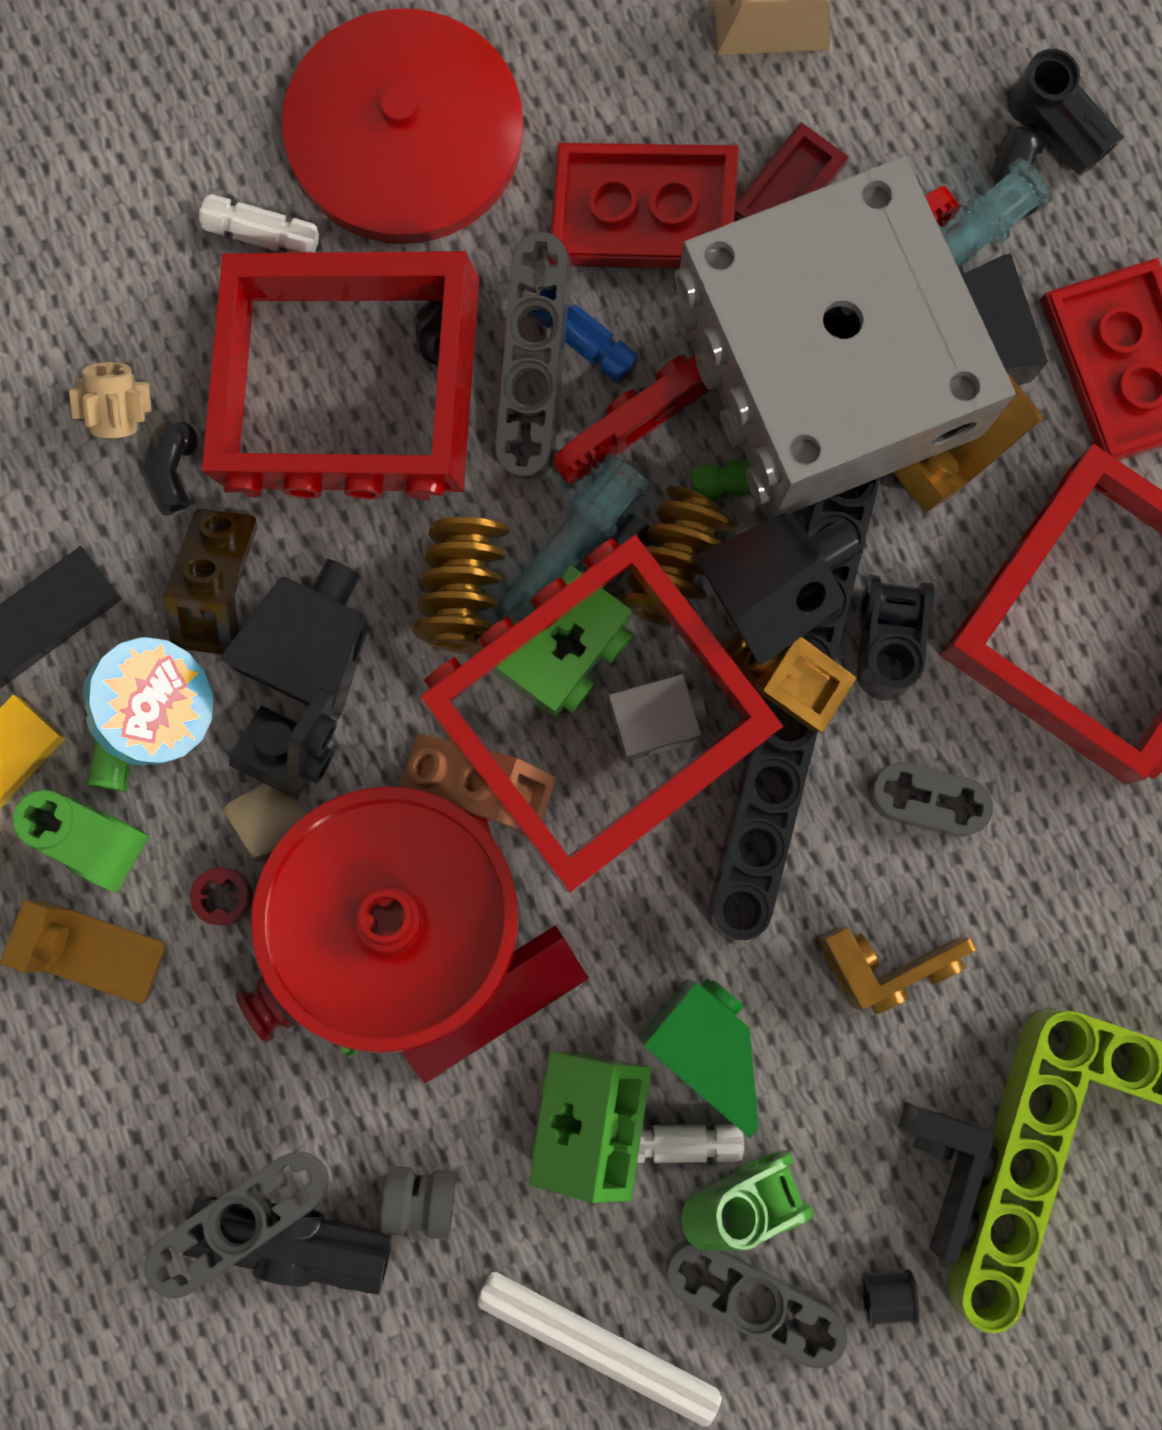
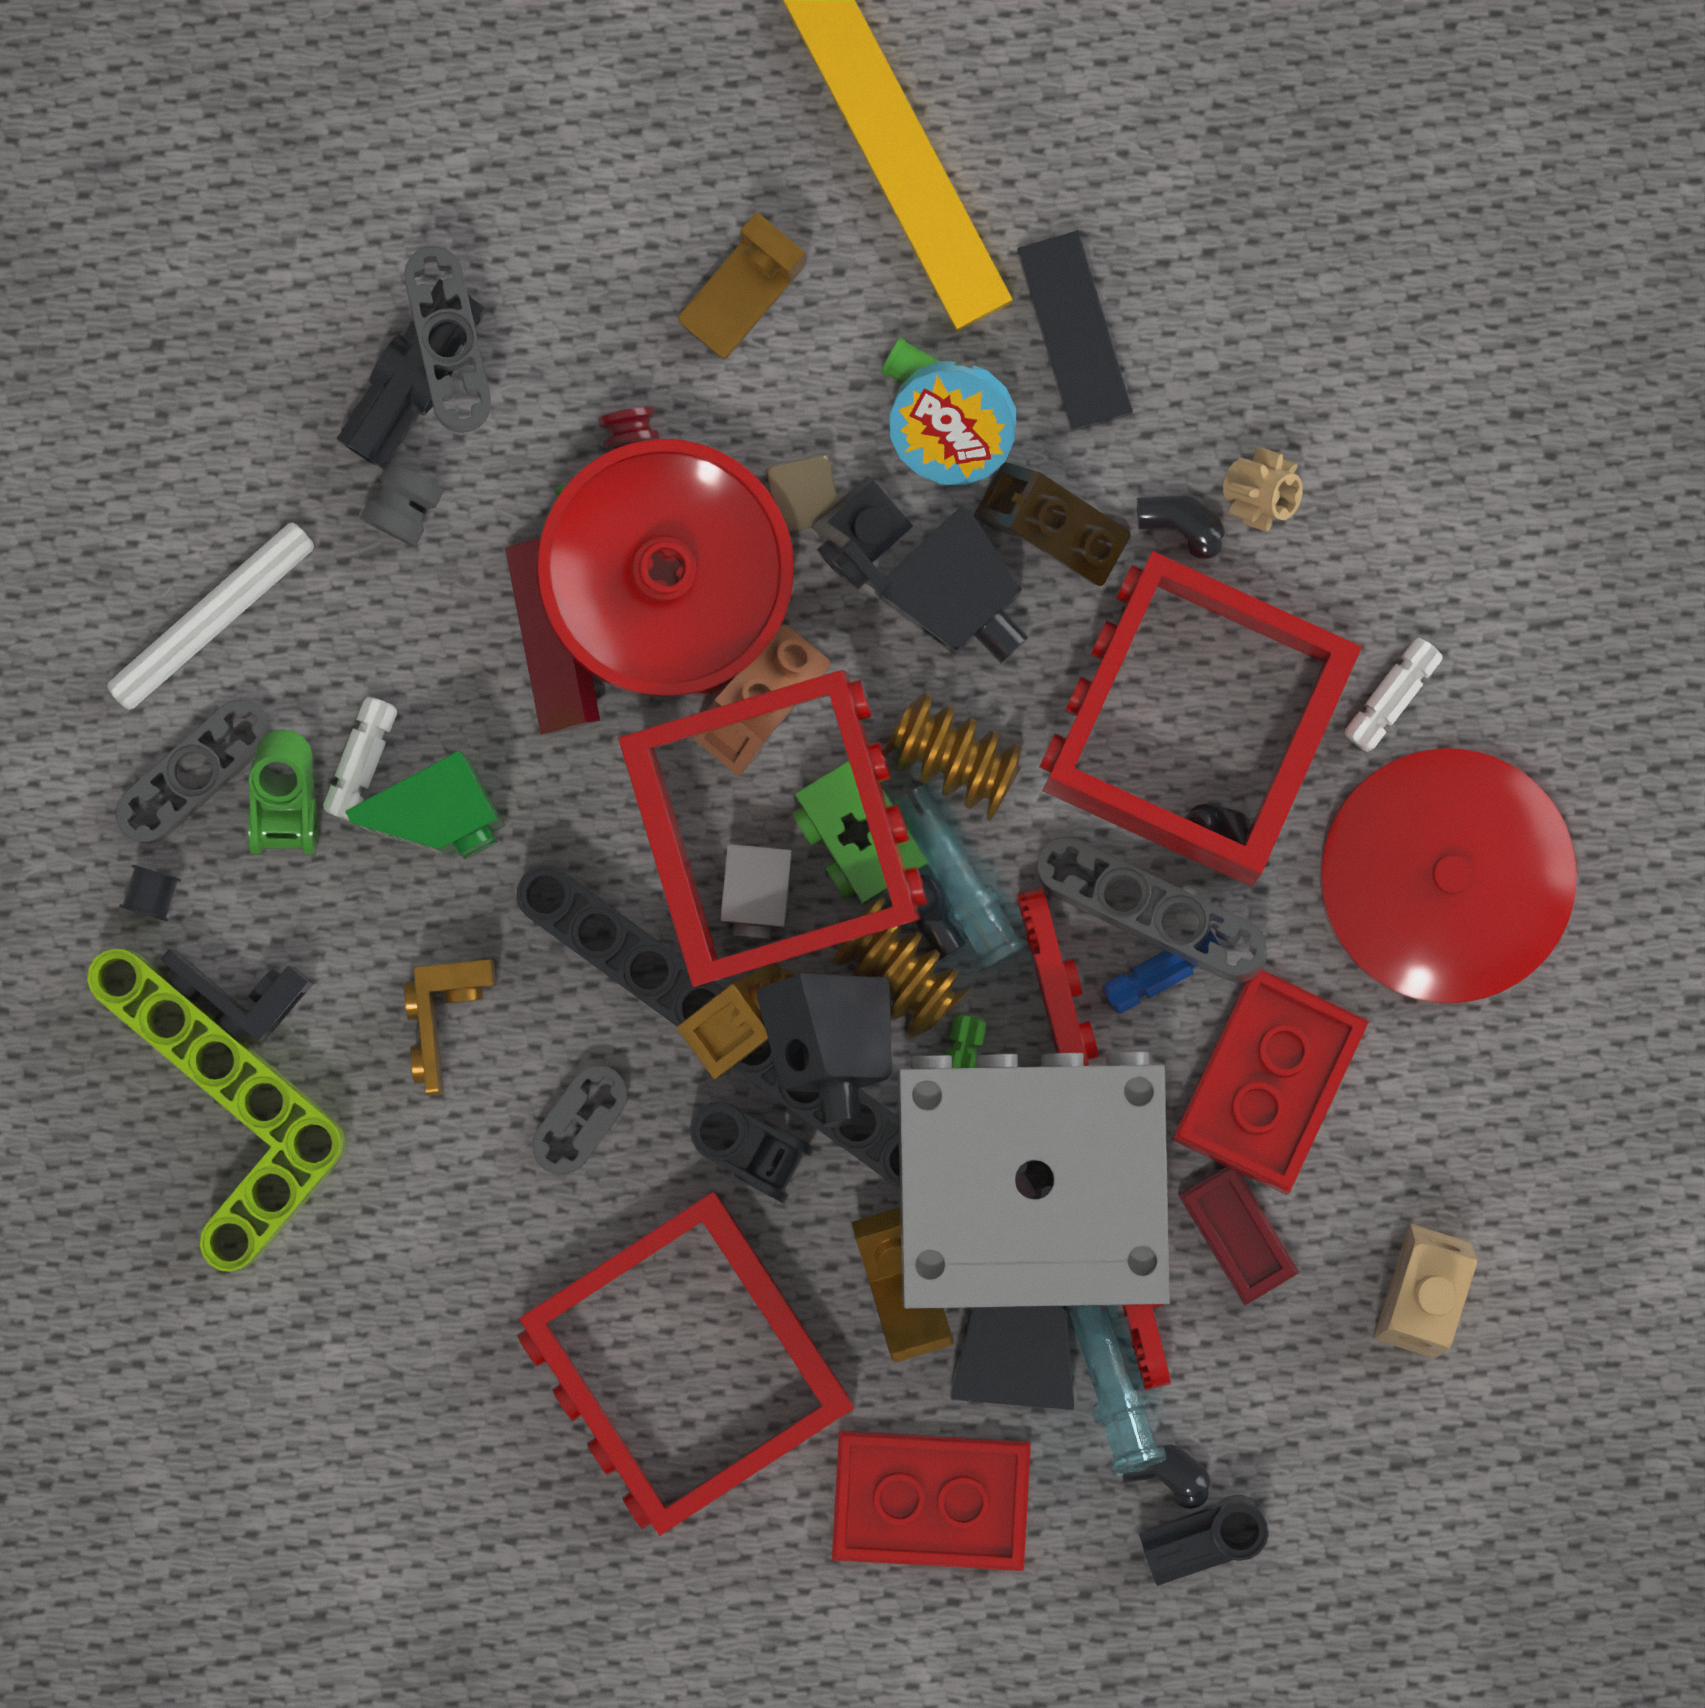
camera: 115 degrees right, 5 degrees up
bright green piece [13,790,149,893] -> none
dark red bush [190,867,254,926] -> none
bright green brick [529,1051,651,1203] -> none

